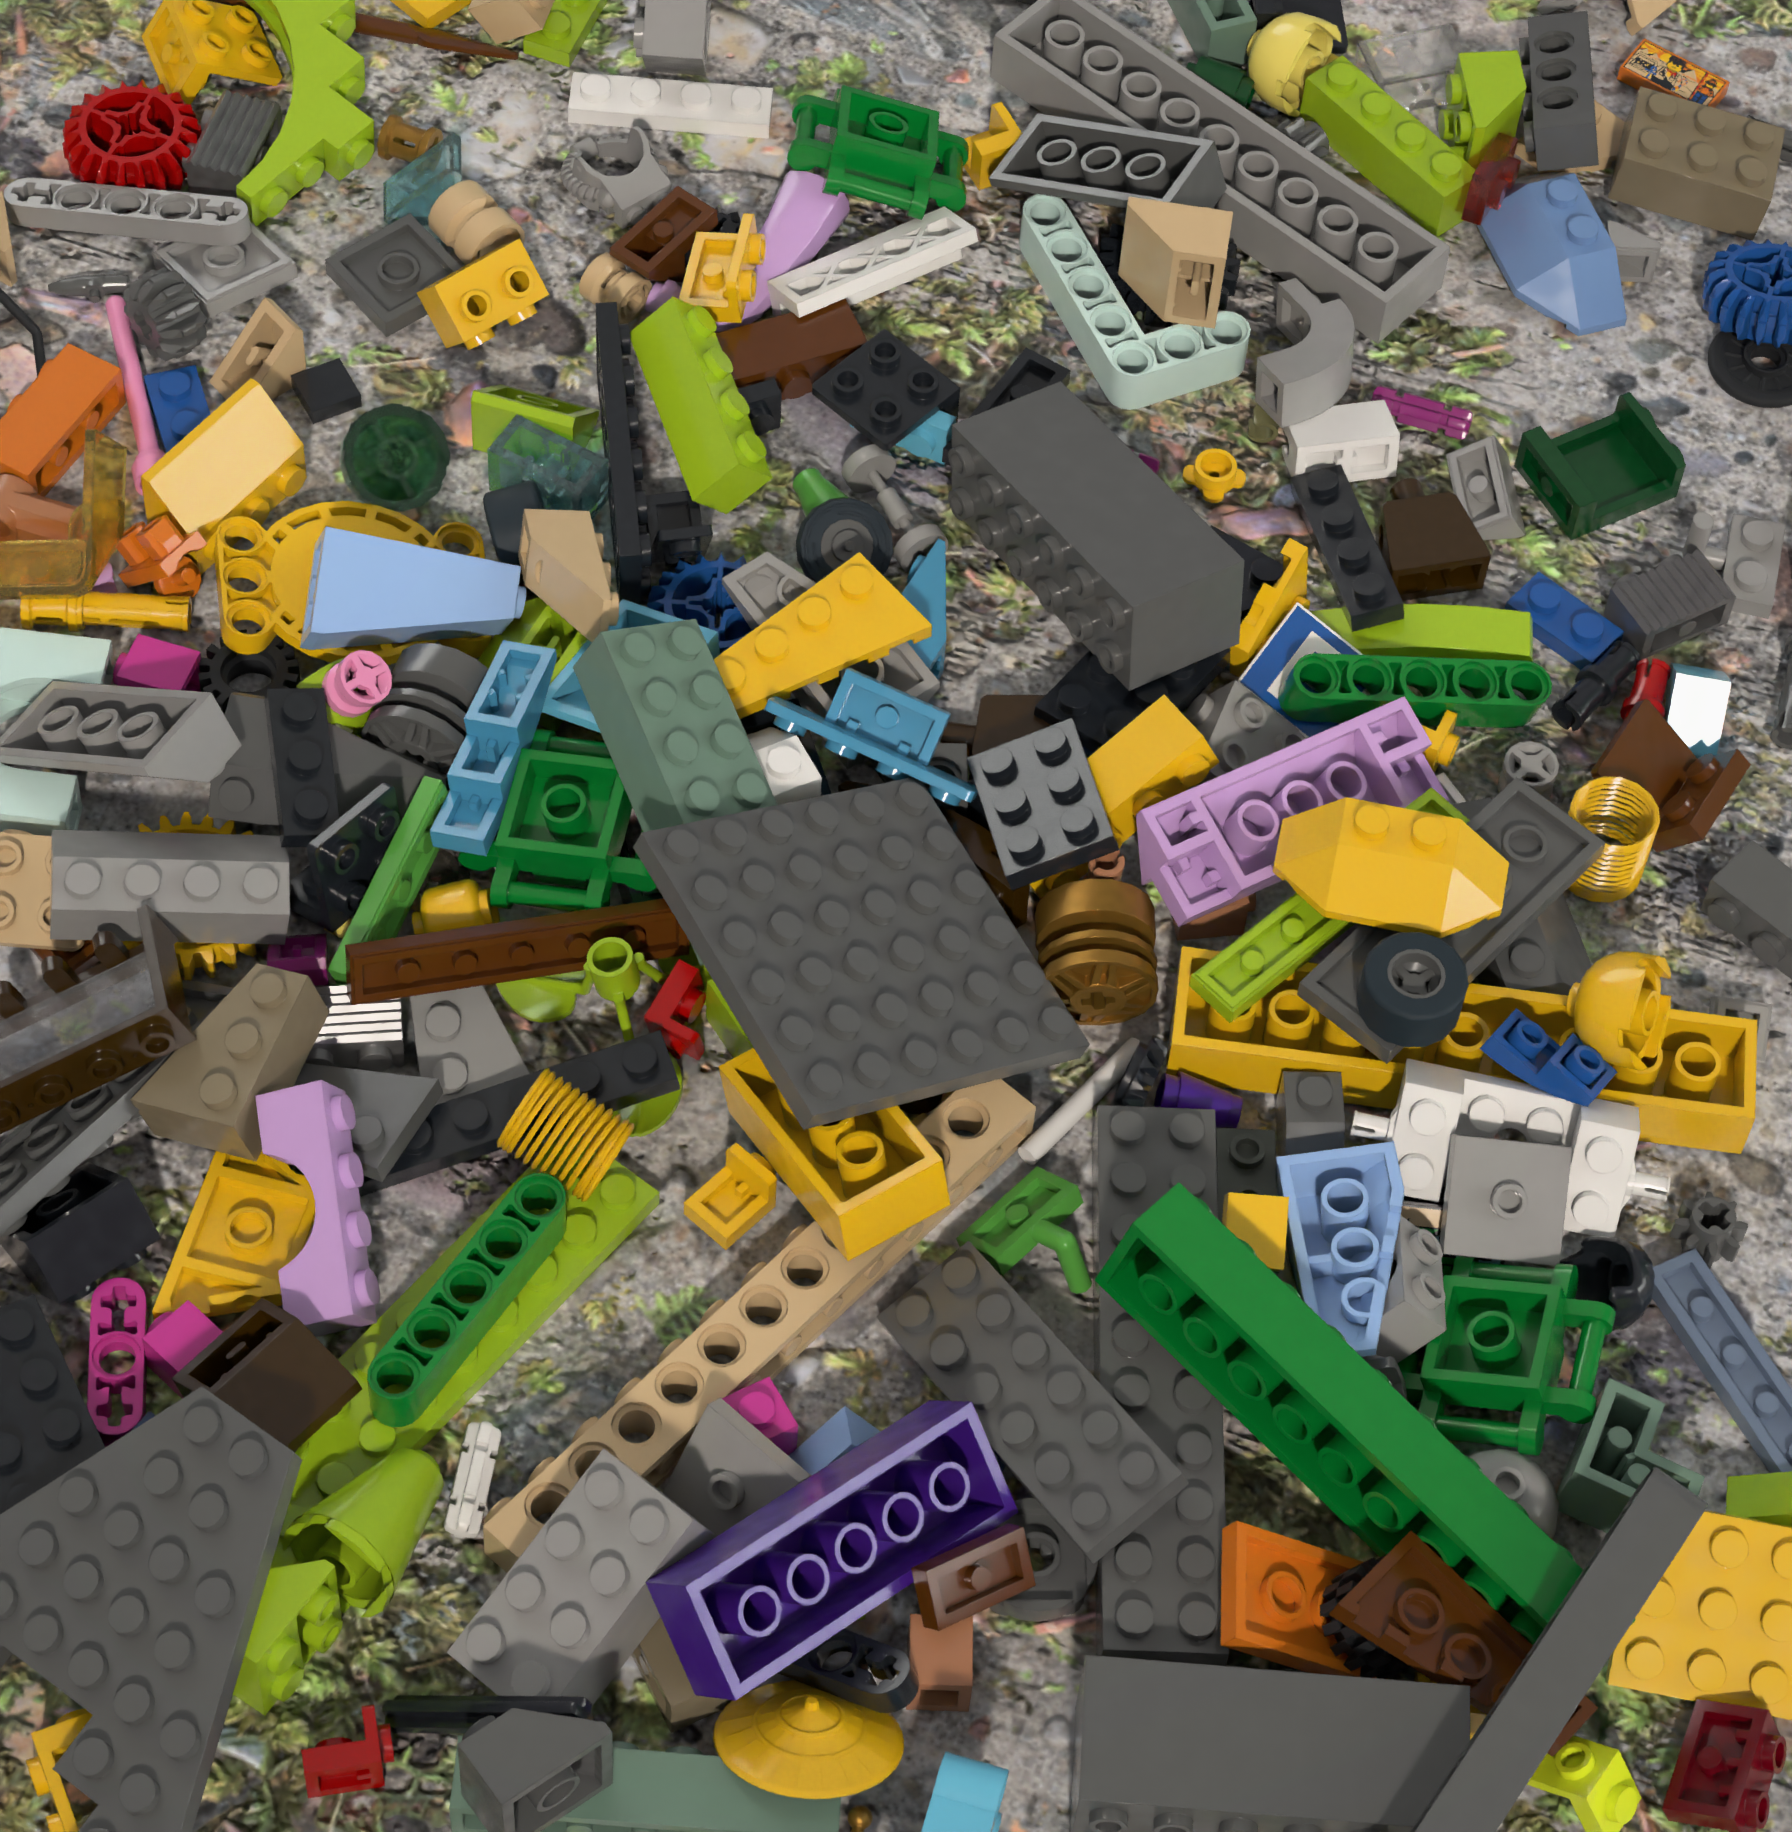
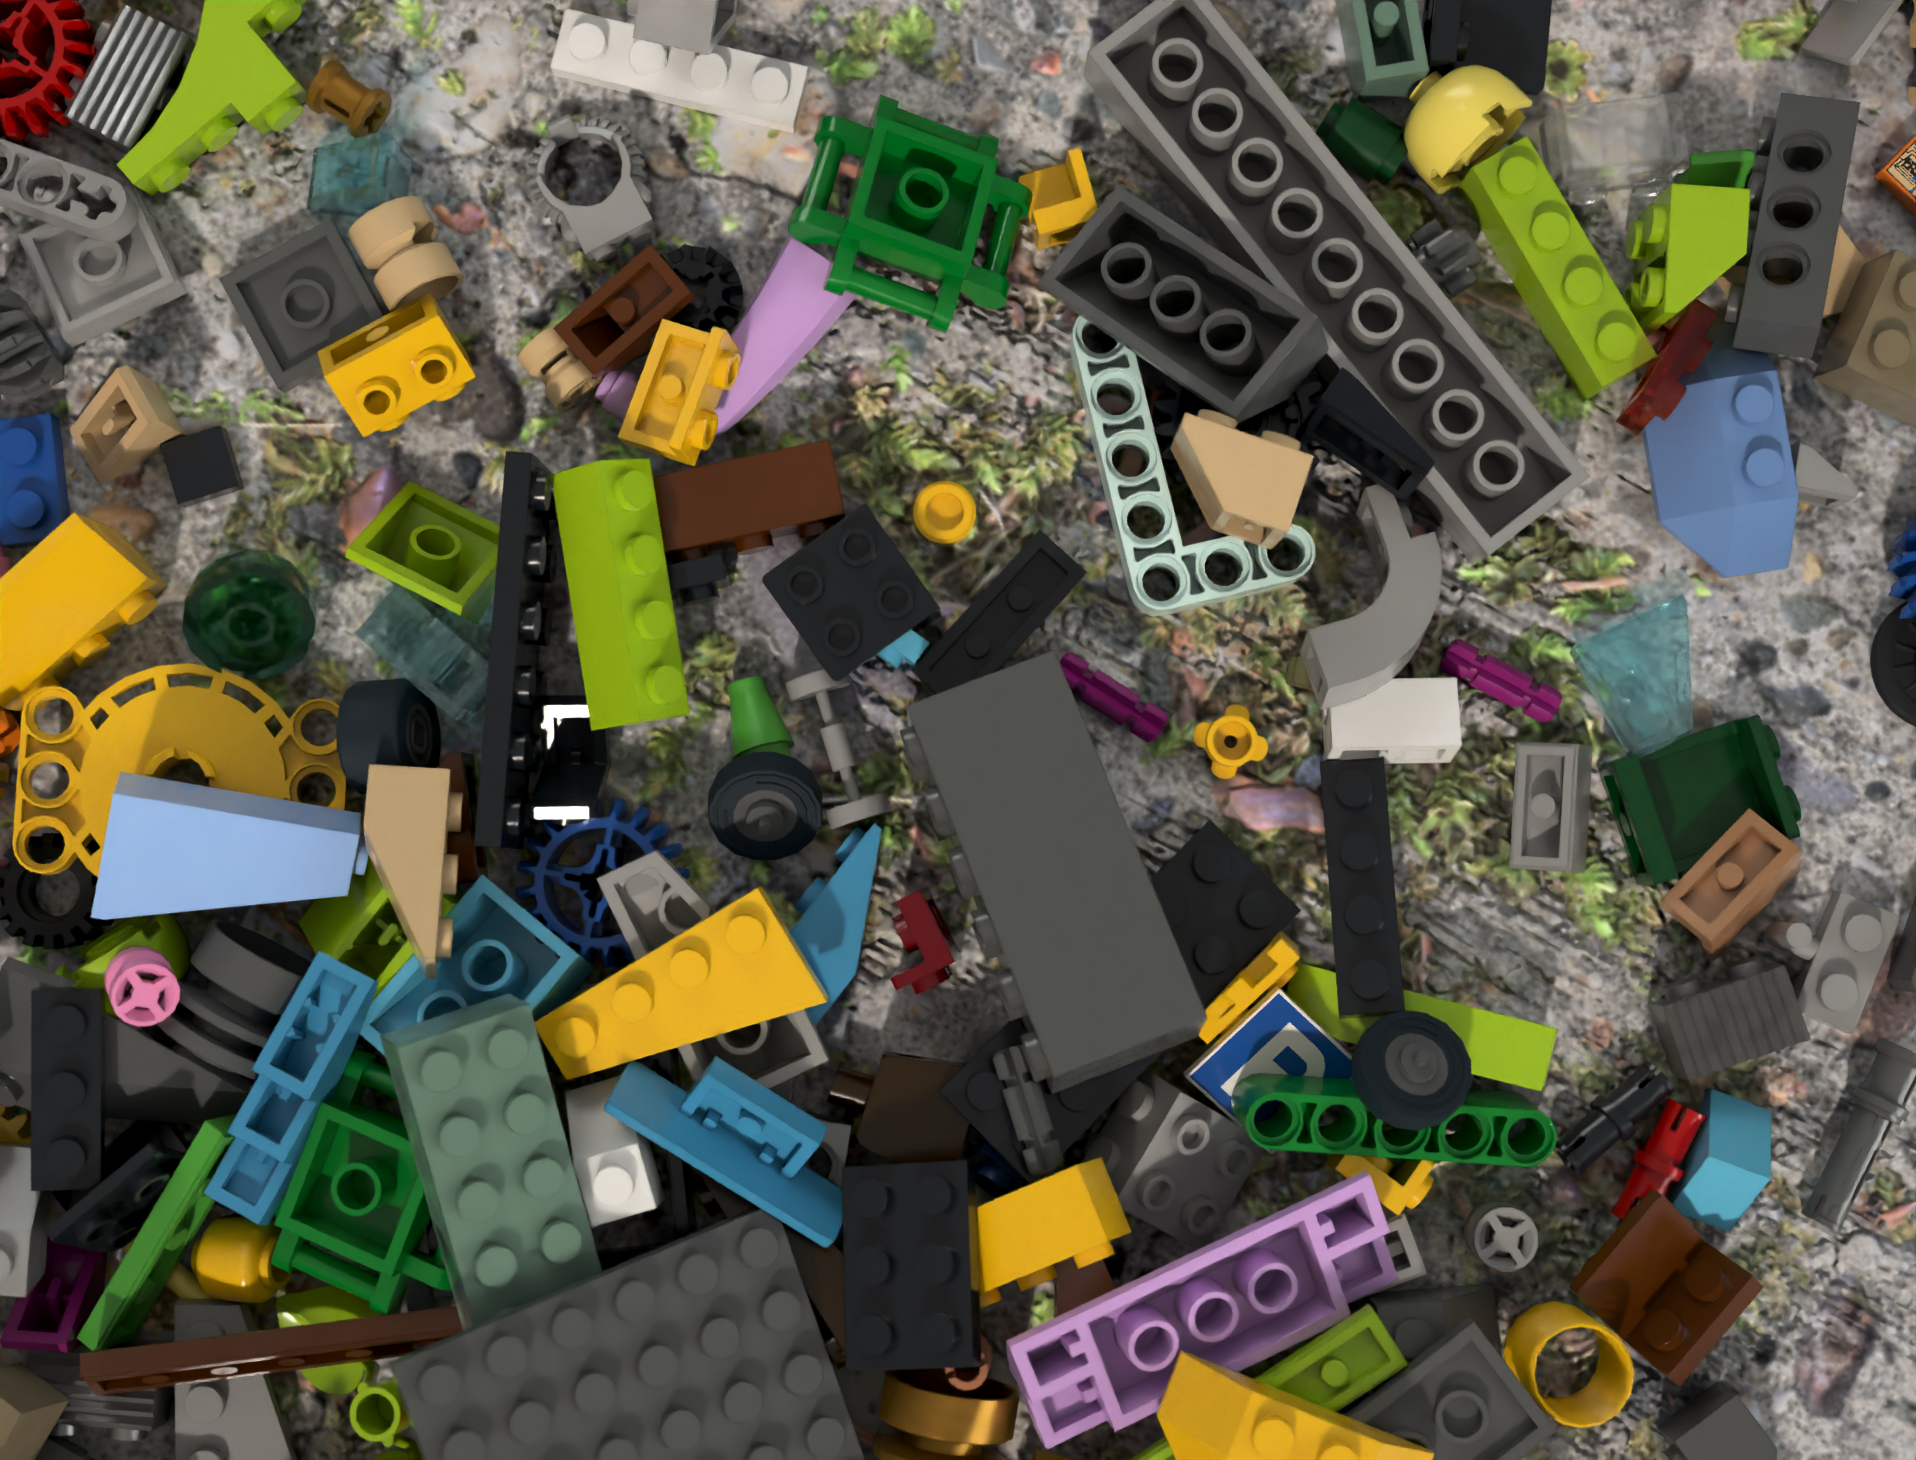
camera: 15 degrees right, 30 degrees up
white fence [767,206,978,318] -> none
dark brown torso [1375,478,1491,601] -> none
blue plate [1505,572,1624,670] -> none
none -> dark red bracket [890,886,961,995]
none -> yellow tile [913,481,976,546]
none -> dark grey axle [993,1045,1064,1175]
none -> black slope [1299,367,1436,502]
none -> black wheel [1351,1010,1472,1131]
none -> clear light blue wing [1570,594,1693,759]
none -> medium nougat panel [1660,808,1801,961]

